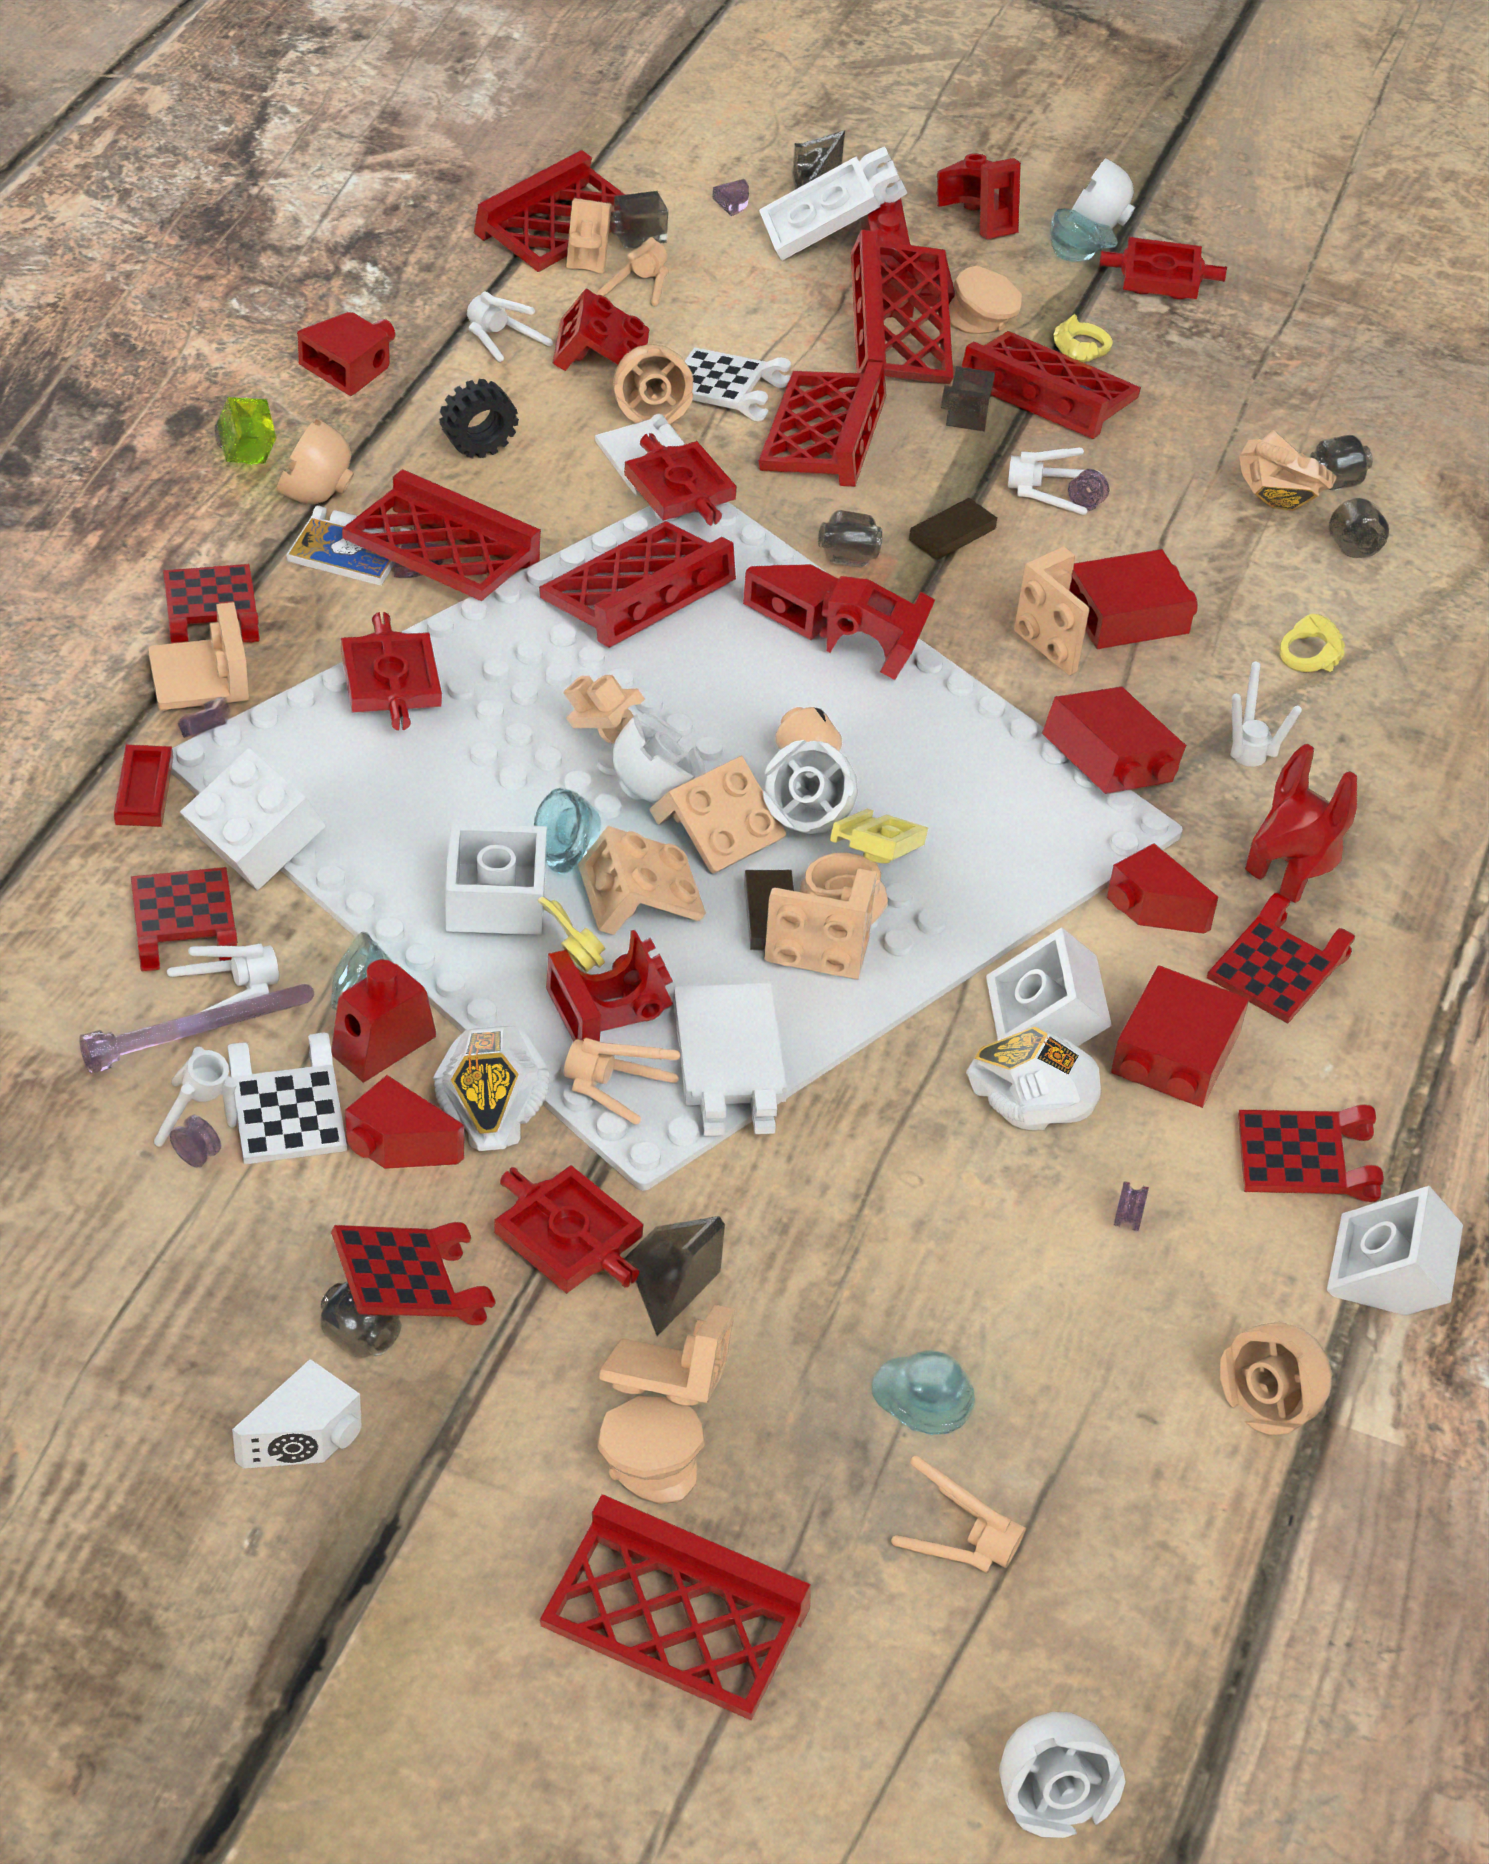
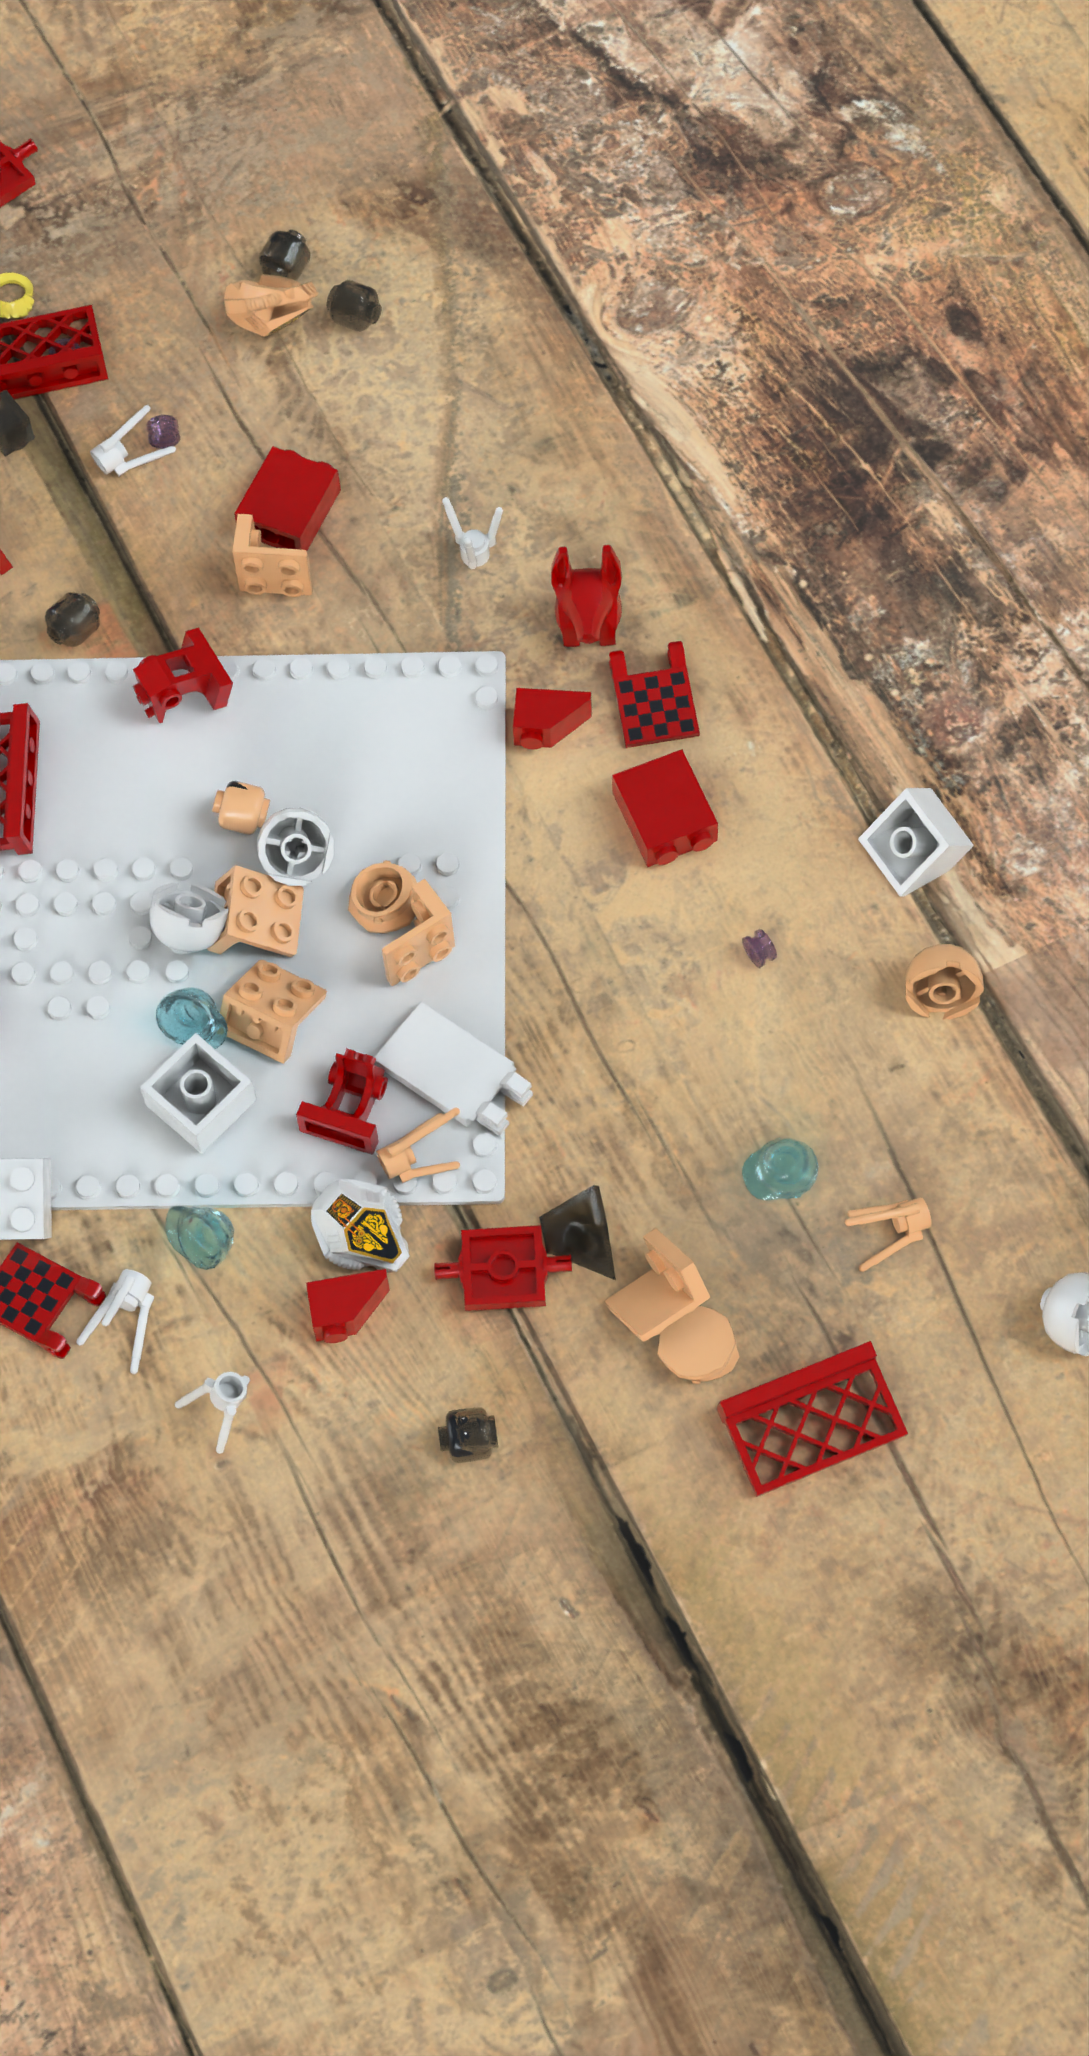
camera: 40 degrees left, 20 degrees up
clear purple piece [79,984,314,1074] -> none
bush [169,1115,221,1168] -> none
white flag [228,1033,347,1164] -> none
white slope [232,1359,362,1468] -> none
red torso [331,959,436,1083] -> none
red flag [331,1222,496,1326] -> none
light yellow plate [537,897,605,972] -> none
light nougat hips [563,675,645,744] -> none
red slope [743,564,839,640] -> none
dark brown tile [744,870,794,950] -> none
light yellow plate [830,808,929,863] -> none
dark brown tile [909,498,998,560] -> none
white helmet [966,1027,1101,1131] -> none
white slope [986,927,1112,1047] -> none
red brick [1042,686,1187,794] -> none
red flag [1238,1104,1384,1202] -> none
light yellow piece [1280,614,1345,672] -> none

